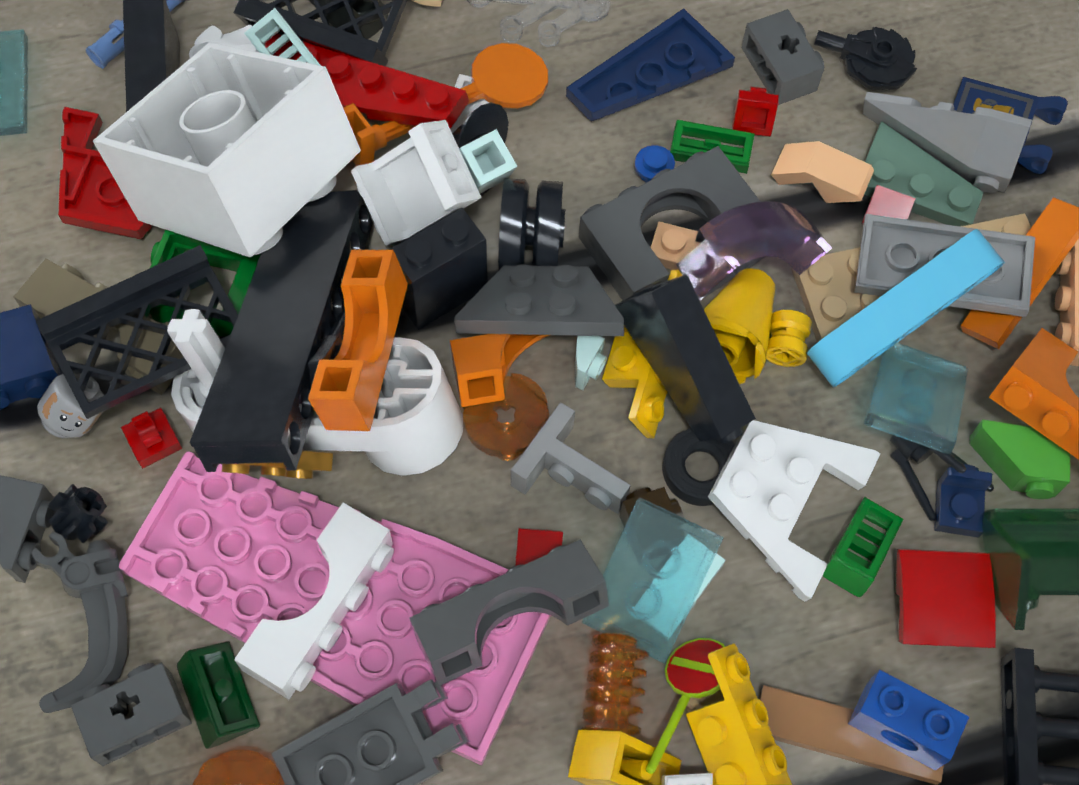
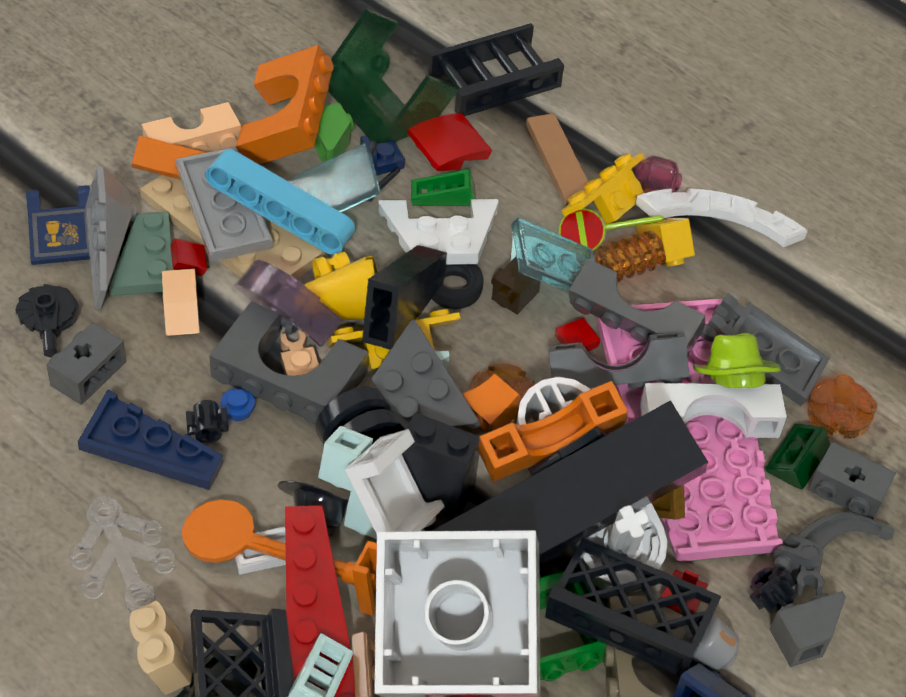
camera: 125 degrees left, 15 degrees down
light grey bracket [511,402,631,514] -> none
green tile [670,120,755,174] -> none
red tile [732,86,779,137] -> none
blue brick [848,670,969,770] -> none
none -> black gear [186,400,229,443]
none -> dark grey arch [549,331,689,388]
none -> lime hat [693,333,781,388]

